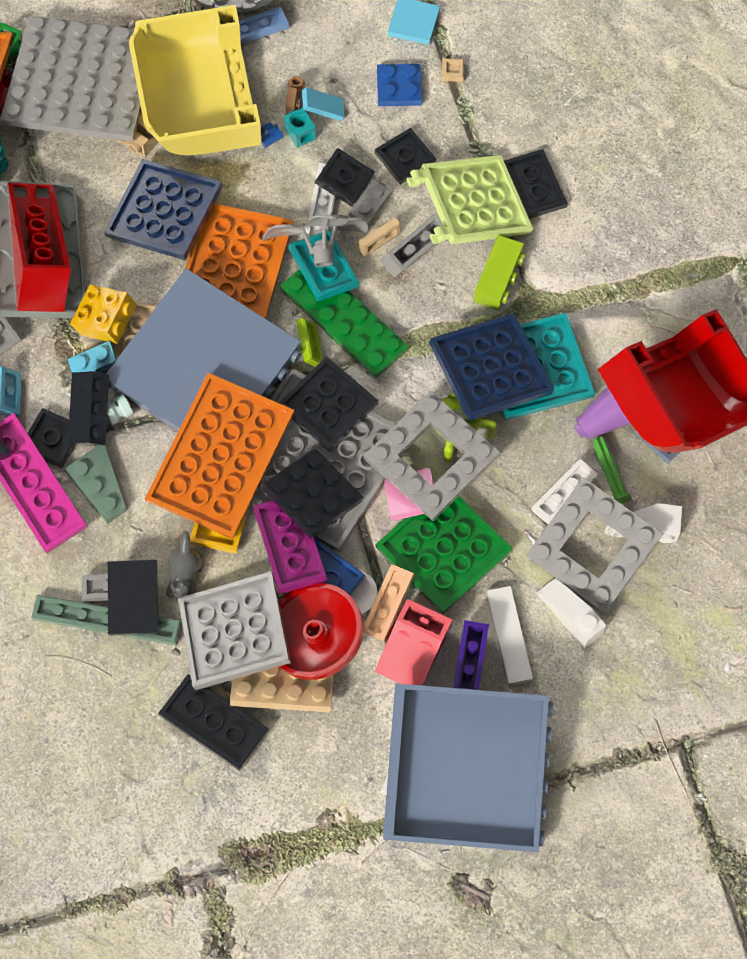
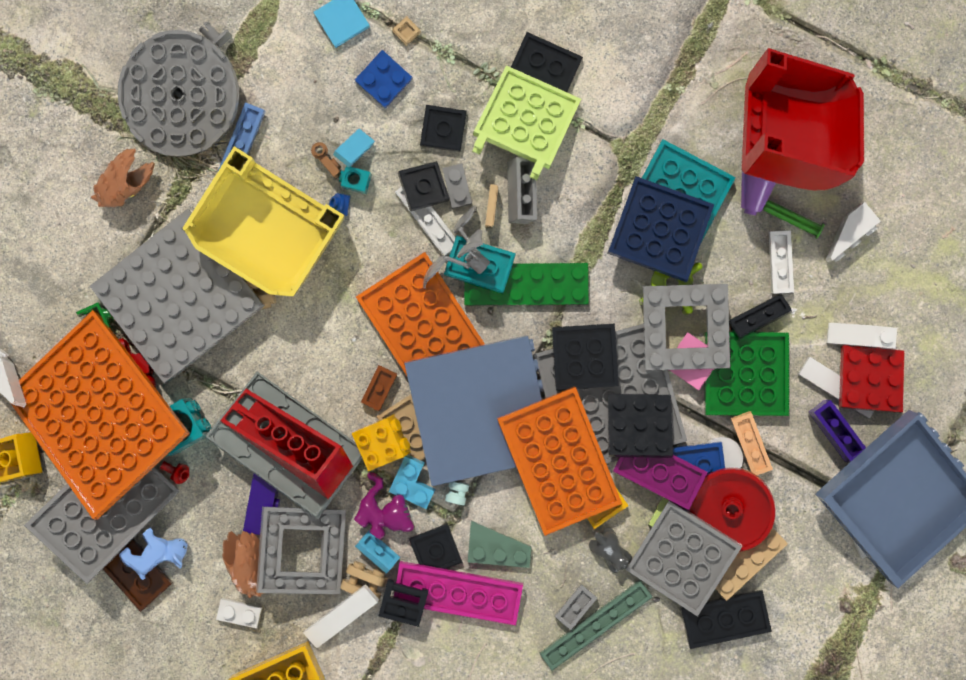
camera: 40 degrees left, 20 degrees up
black brick [68,371,109,446] -> none
dark blue plate [104,159,223,261] -> none
black tile [108,560,159,636] -> none
lime plate [296,318,323,367] -> none
coral slope [375,599,452,686] -> none
lime brick [473,235,526,311] -> none
light grey plate [526,477,663,613] -> none
none -> magenta animal [354,472,414,540]
none -> dark orange plate [361,365,398,411]
none -> black tile [729,294,792,340]
none -> red plate [839,345,905,413]

